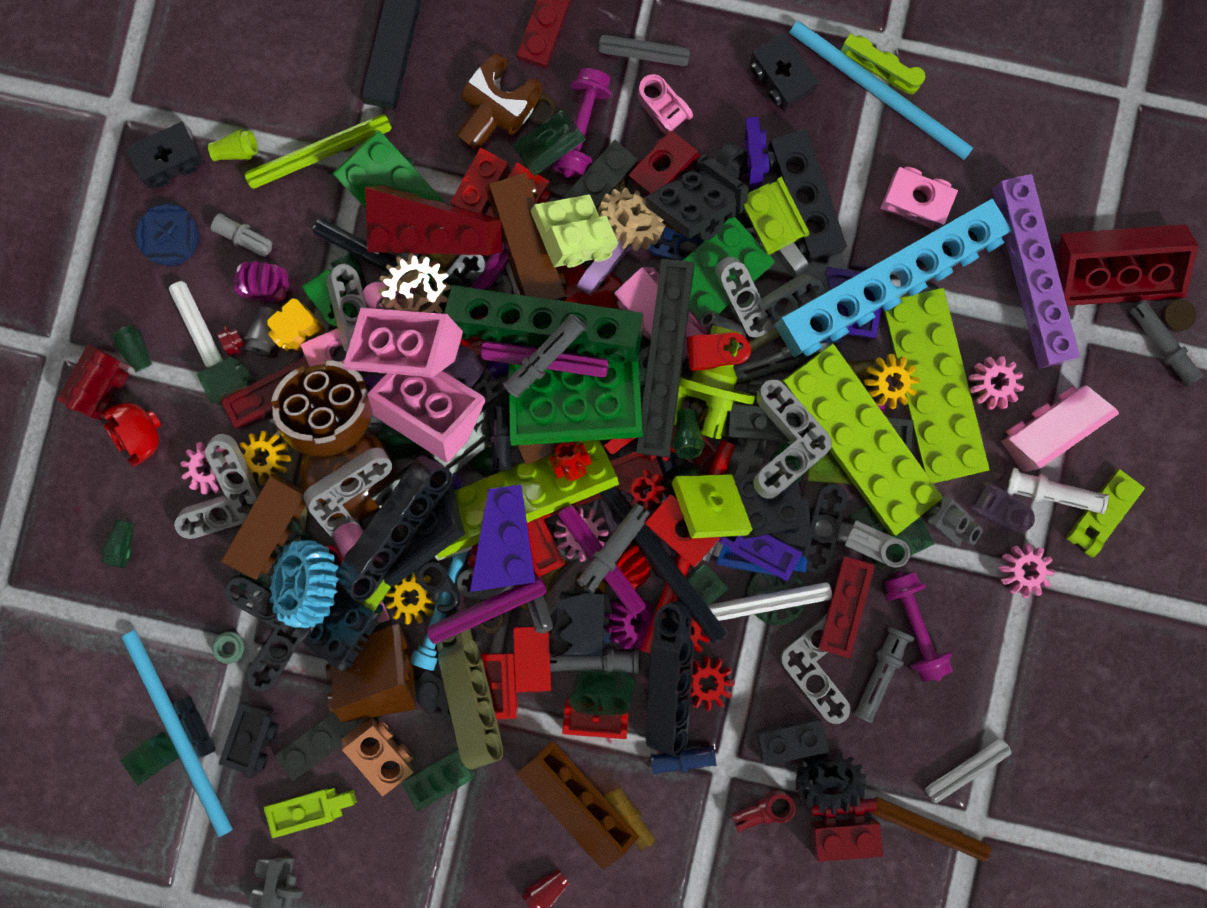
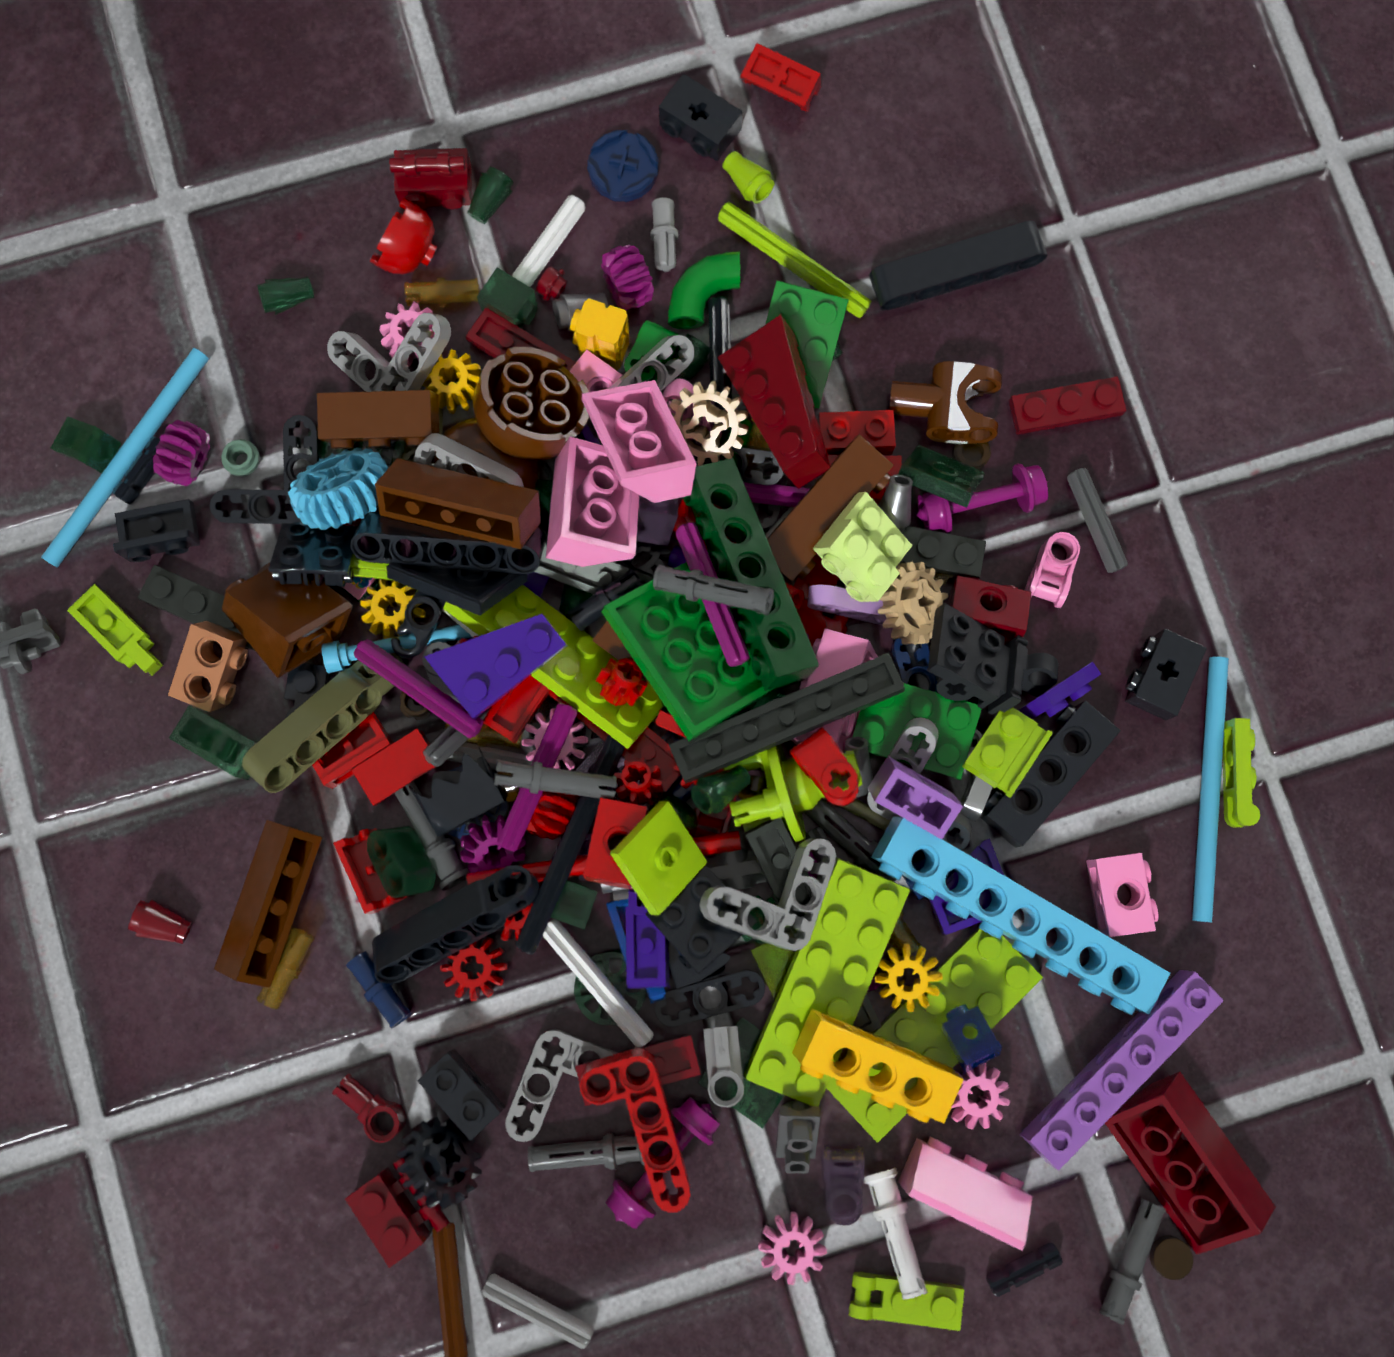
camera: 55 degrees right, 5 degrees down
none -> magenta gear [153,419,210,486]
none -> reddish brown brick [375,458,541,549]
none -> clear yellow pin [404,277,480,307]
none -> red beam [580,1048,690,1213]
none -> green cylinder [668,252,740,330]
none -> red hinge [740,43,821,112]
none -> yellow brick [792,1009,964,1123]
none -> medium lavender brick [867,756,963,840]
none -> flat silver cone [878,475,913,533]
none -> clear blue brick [942,1004,1002,1073]
none -> black axle [986,1243,1063,1297]

